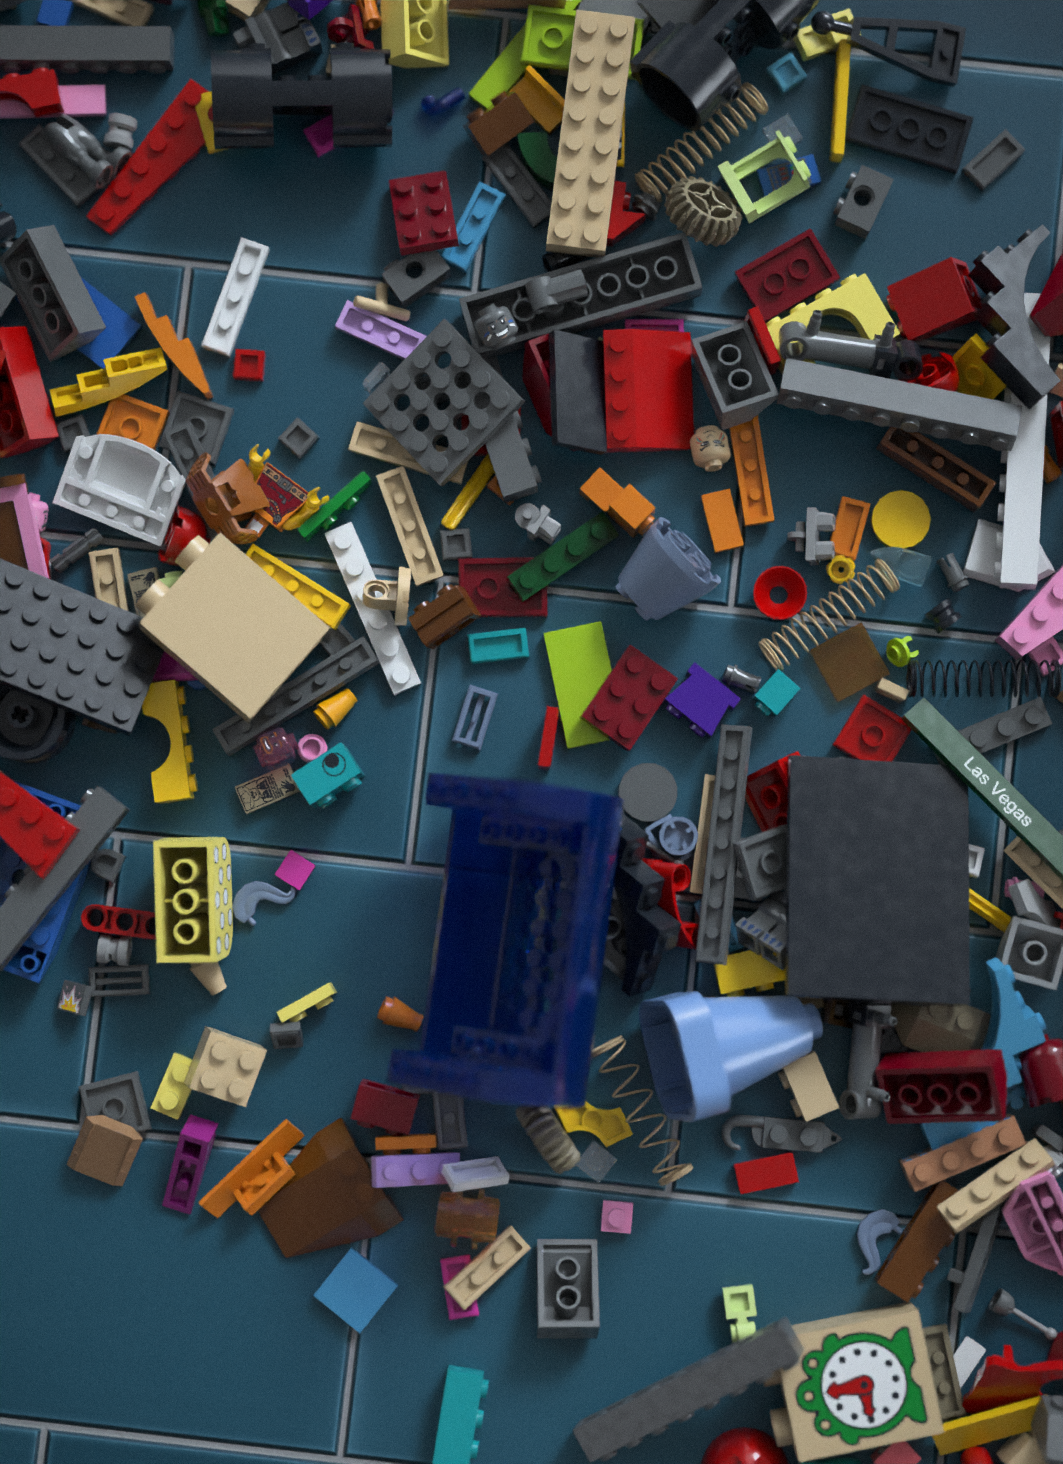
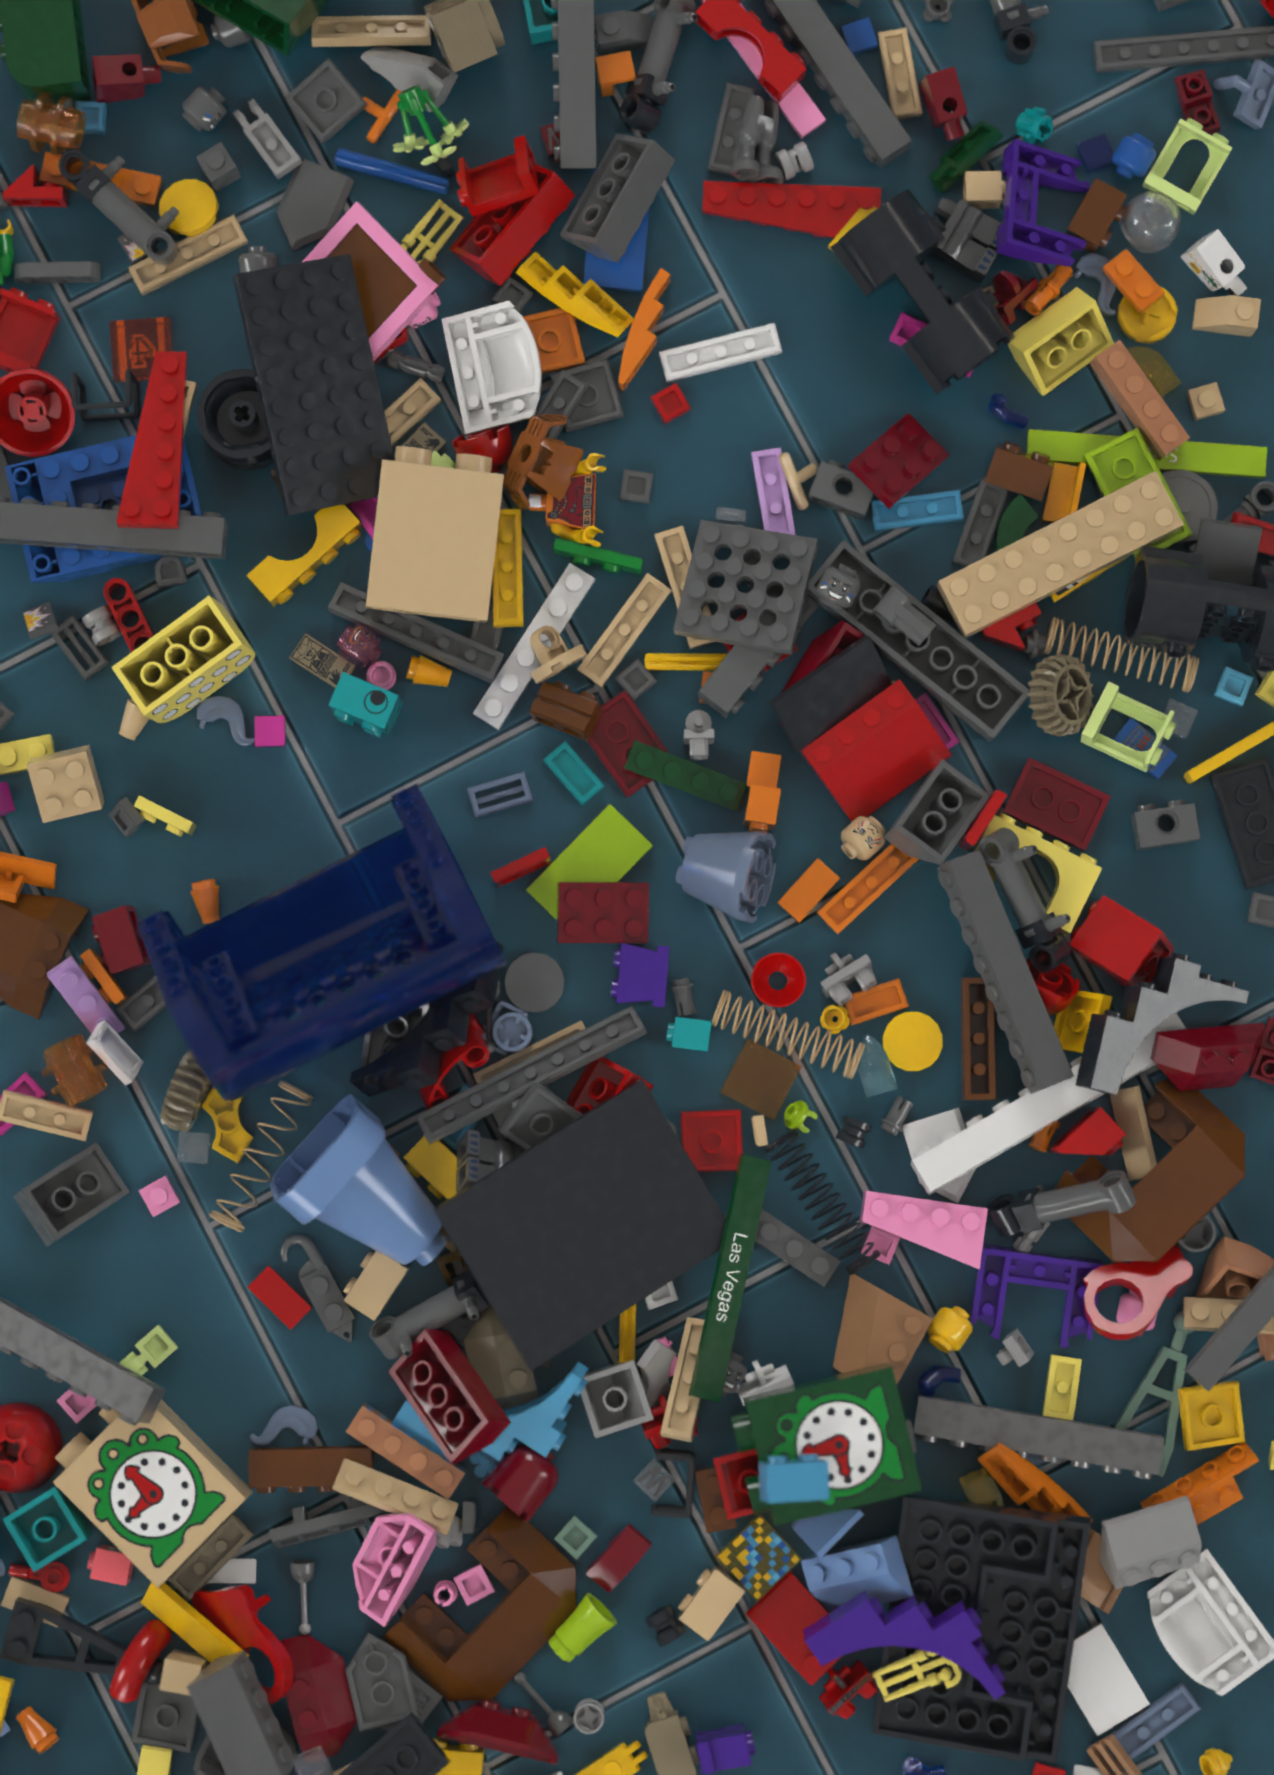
camera: 50 degrees right, 0 degrees up
none -> bright pink plate [57,1389,97,1424]

